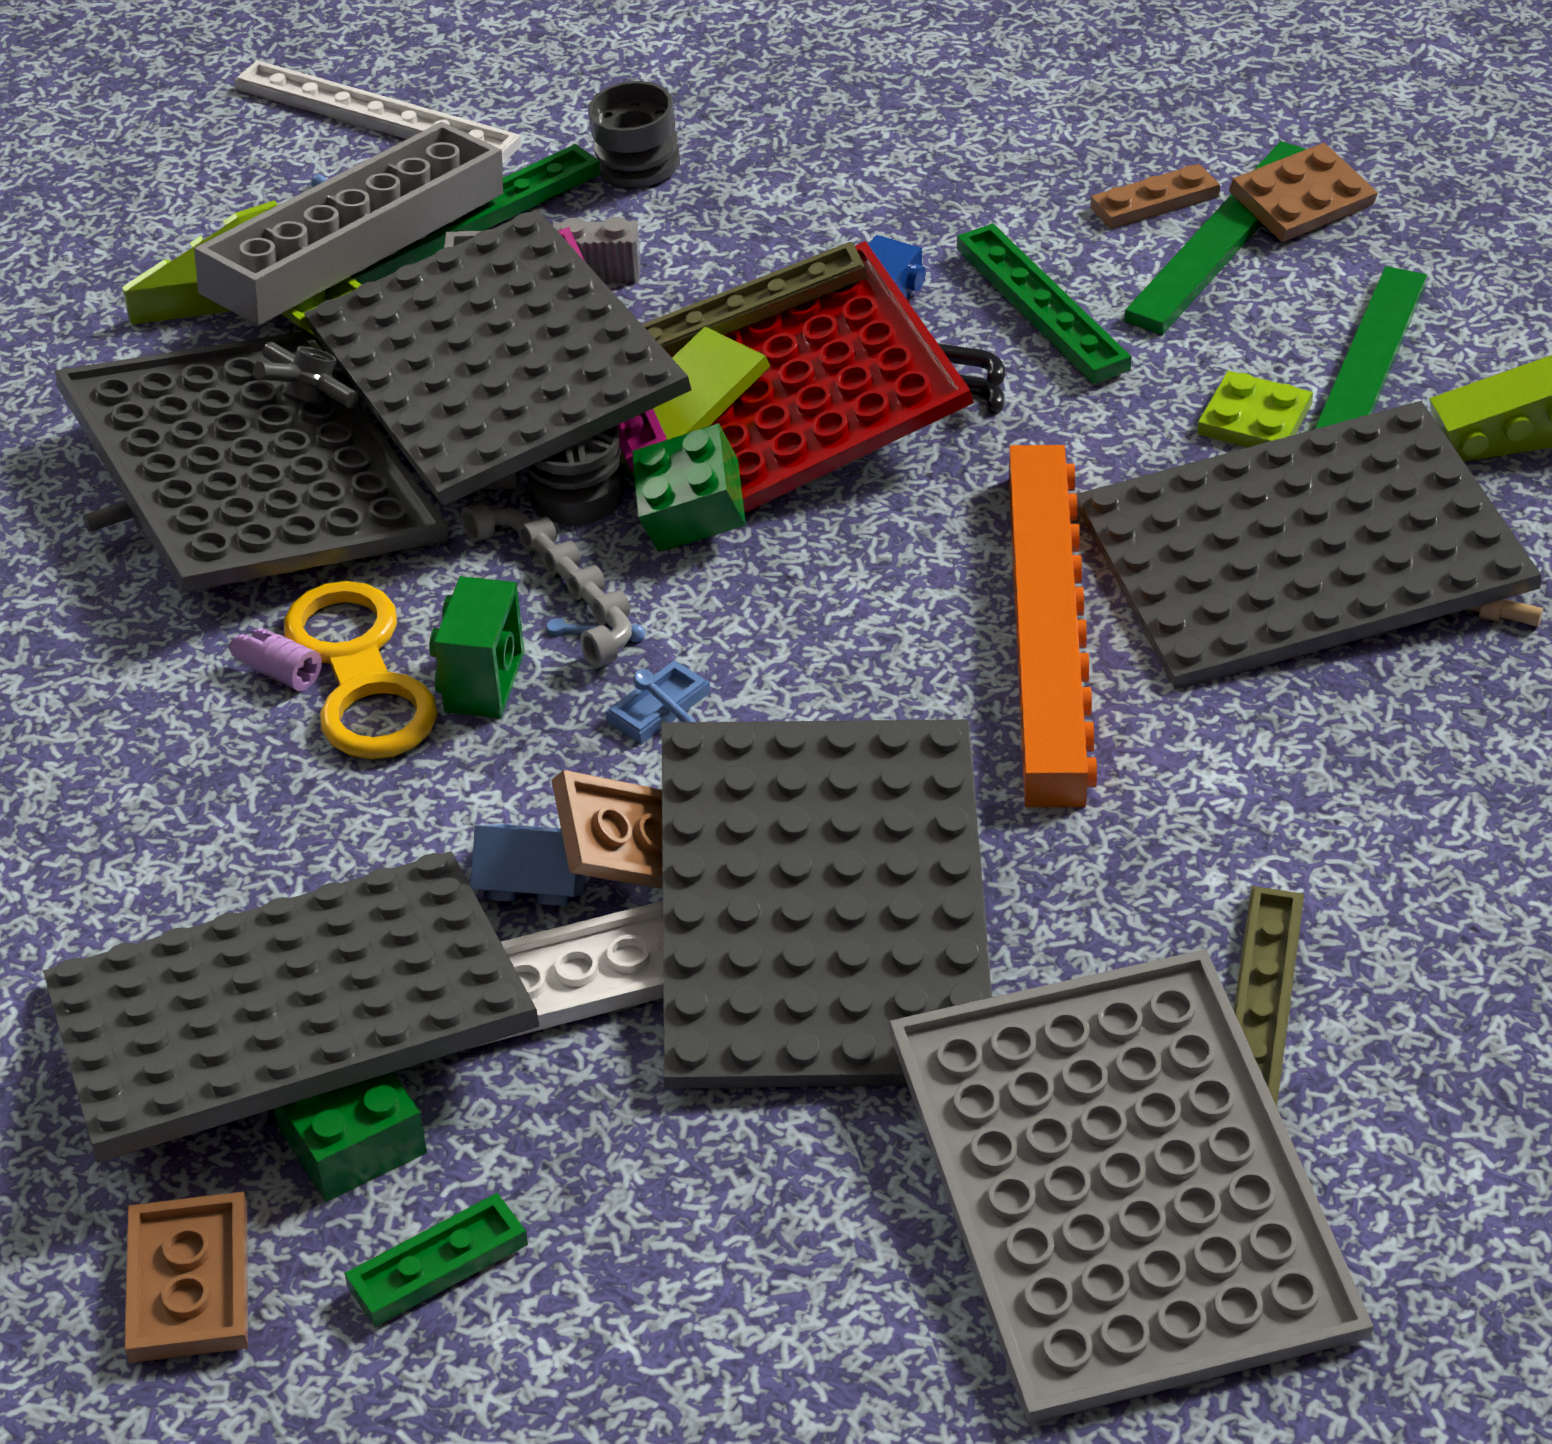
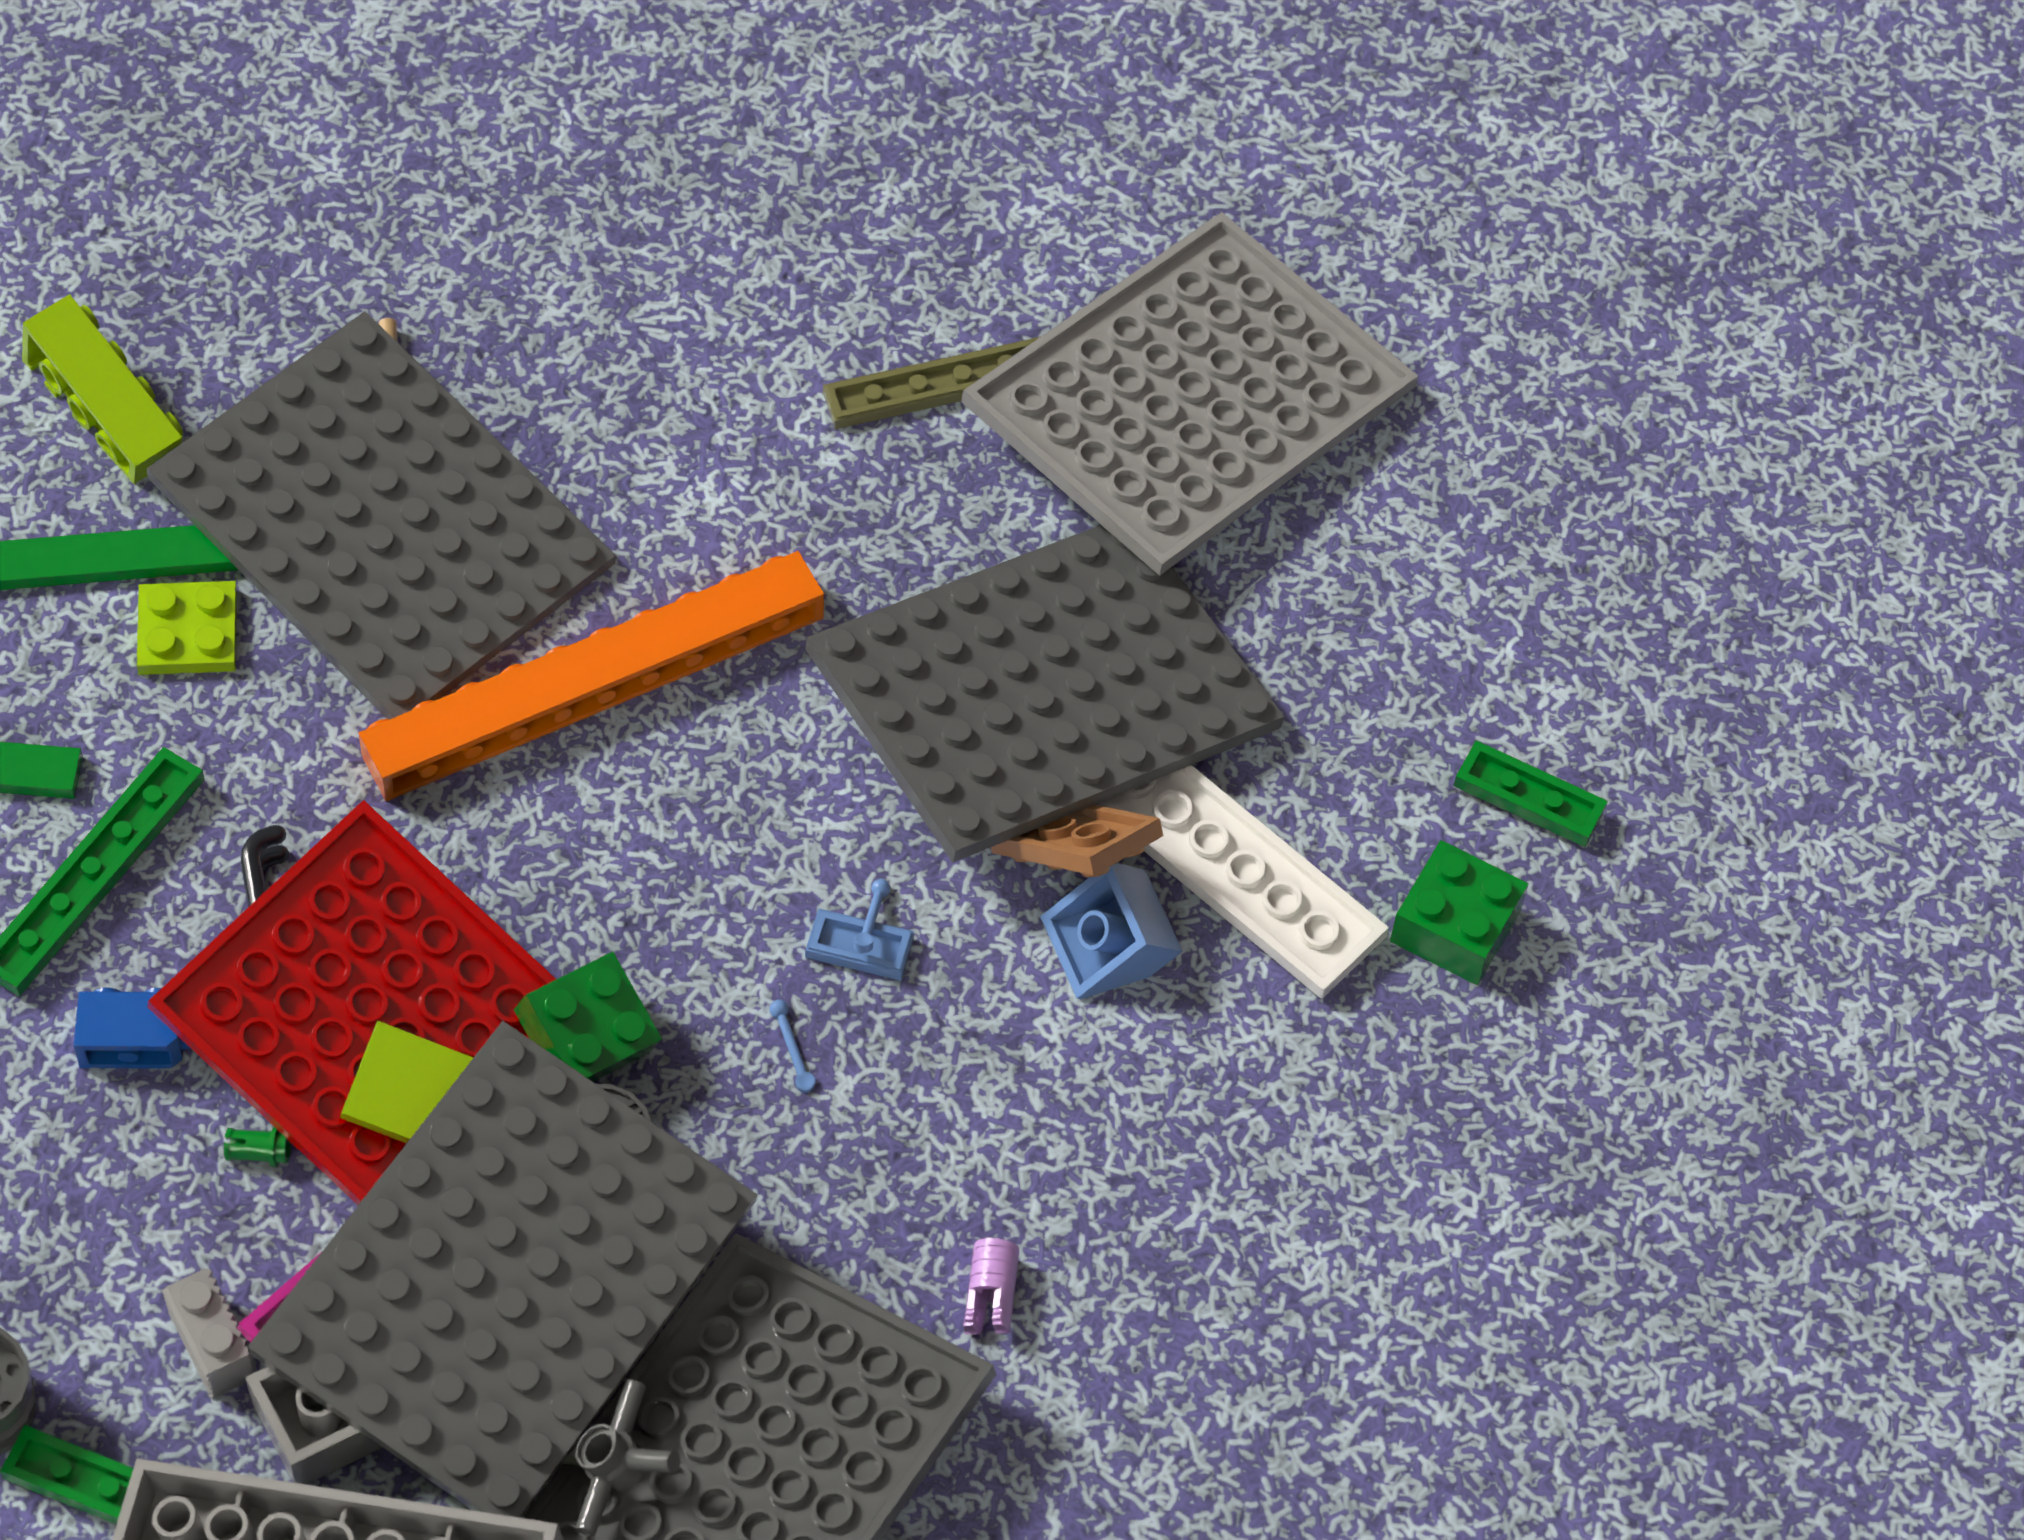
camera: 125 degrees left, 15 degrees up
dark grey plate [43,851,540,1163] -> none
medium nougat plate [125,1192,248,1363] -> none
yellow bar [283,581,437,760] -> none
green brick [429,576,525,719] -> none
light grey bar [461,502,632,668] -> none
olive tile [642,241,868,356] -> none

